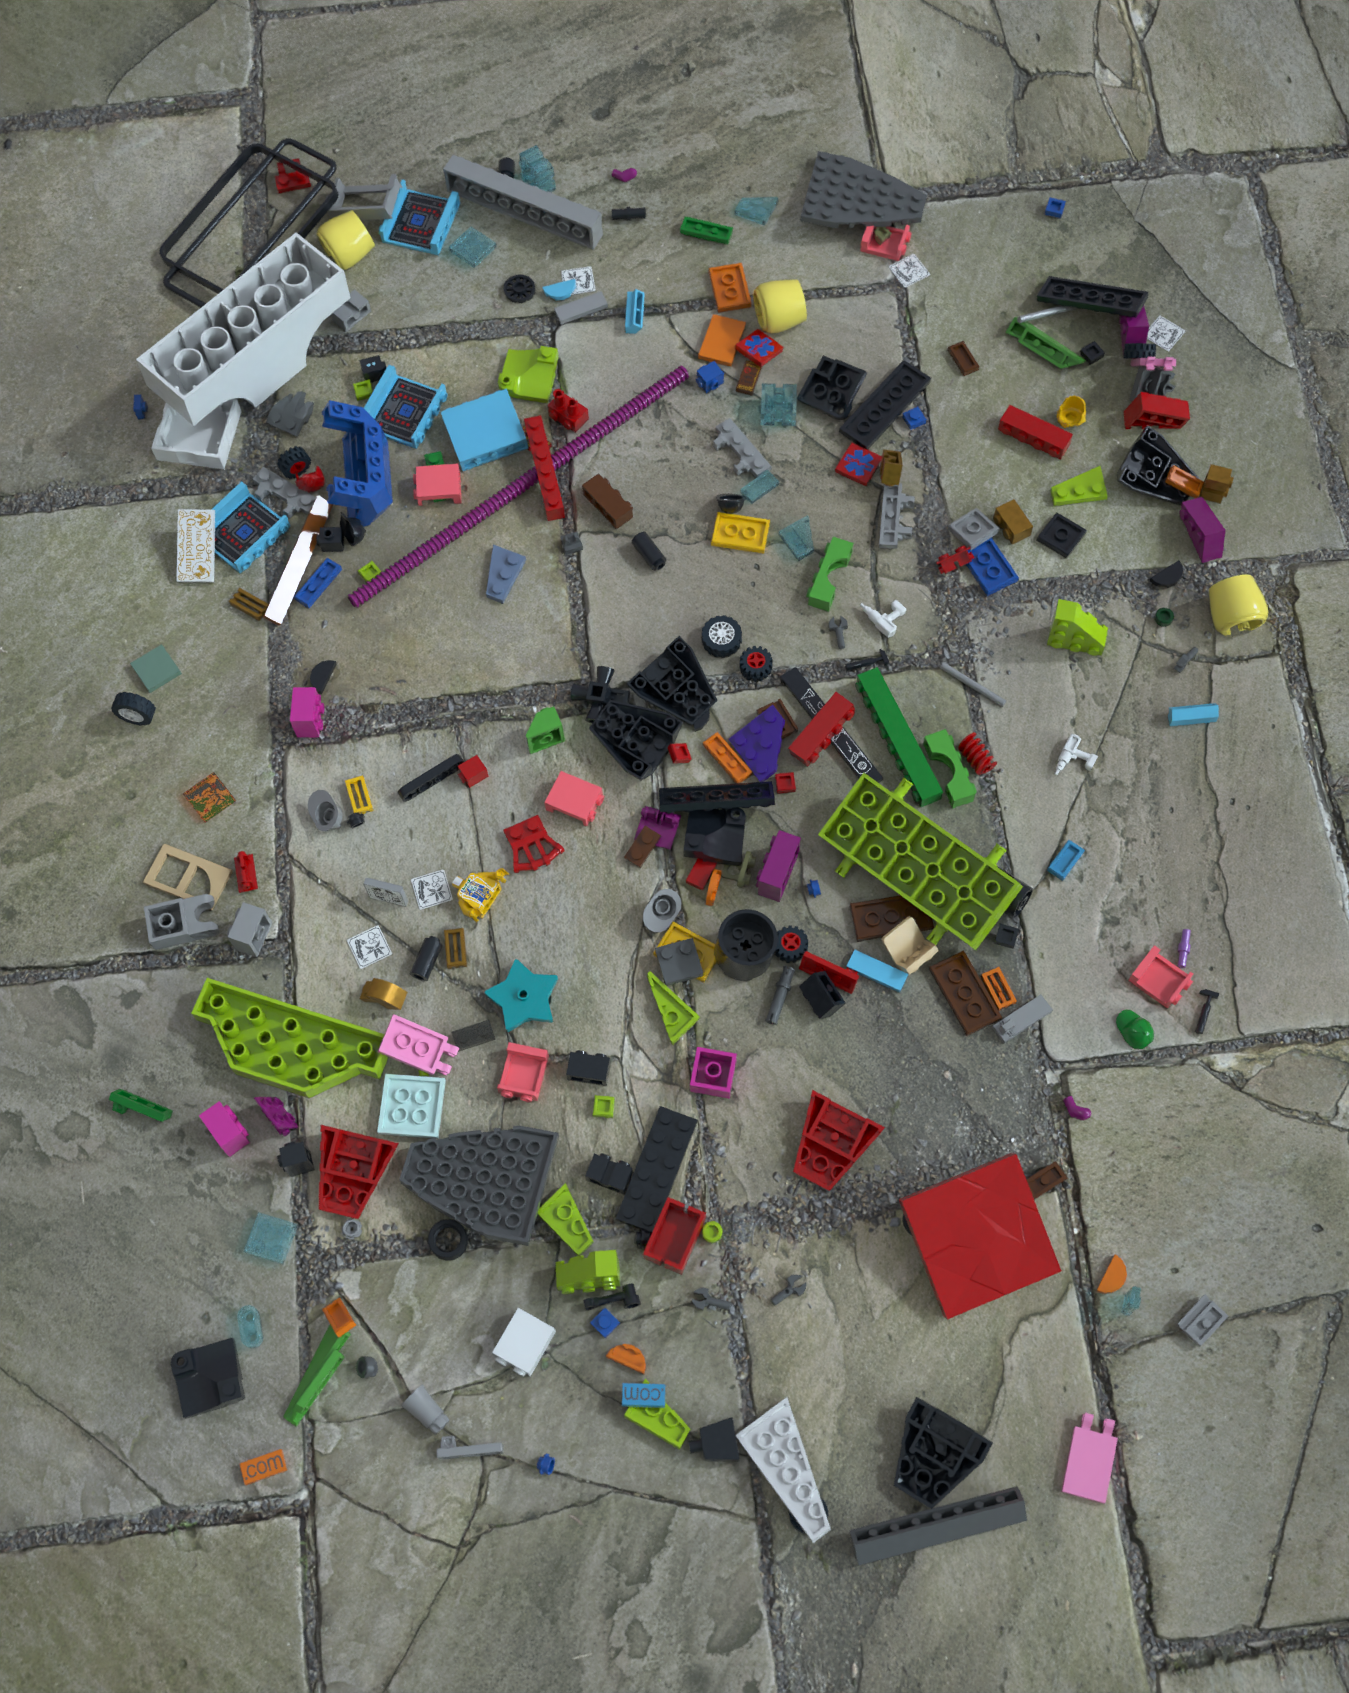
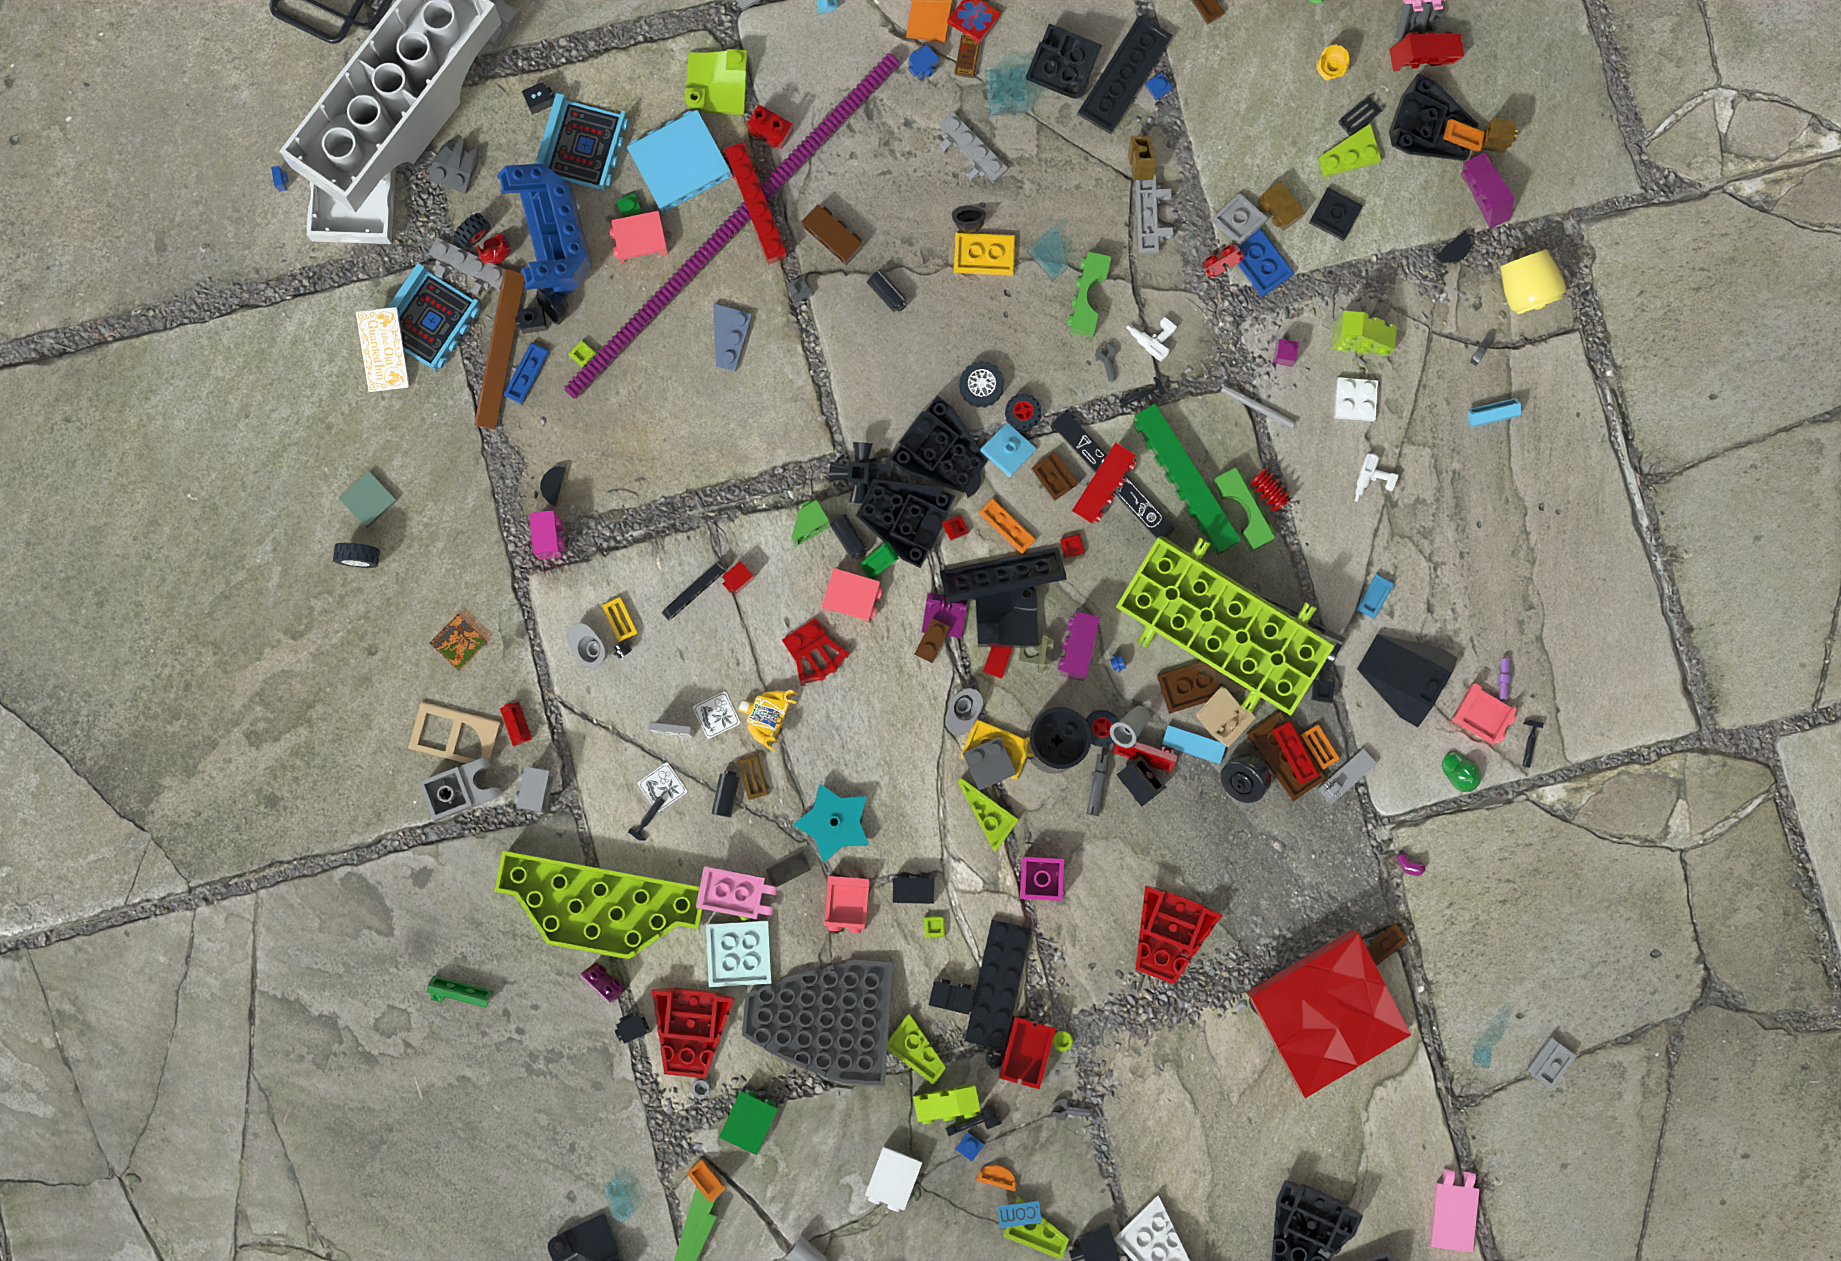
camera: 15 degrees left, 15 degrees up
dark pink brick [199,1101,250,1157] -> none
pearl gold tile [229,588,268,621] -> none
clear light blue tile [244,1212,298,1265] -> none
lime tile [353,380,373,401] -> none
dark grey tile [356,1356,378,1378] -> none
pearl gold brick [359,978,408,1010] -> none
black tyre [428,1219,468,1261] -> none
orange tile [706,869,722,906] -> none
dark purple plate [728,705,785,782] -> none
clear light blue tile [740,470,779,504] -> none
dark grey bar [771,1275,807,1306] -> none
red tile [835,443,882,486] -> none
red brick [998,405,1073,460] -> none
orange tile [1096,1254,1127,1294] -> none
dark green tile [1154,608,1174,627] -> none
none -> black piece [628,796,665,841]
none -> green brick [719,1089,779,1155]
none -> black brick [830,514,868,560]
none -> green tile [859,542,900,579]
none -> medium azure plate [980,422,1037,477]
none -> light grey plant [1110,706,1150,748]
none -> black wheel [1221,753,1271,803]
none -> red tile [1272,721,1319,785]
none -> magenta brick [1273,339,1299,367]
none -> white plate [1334,377,1378,421]
none -> black tile [1338,96,1382,137]
none -> black wedge [1357,634,1458,728]

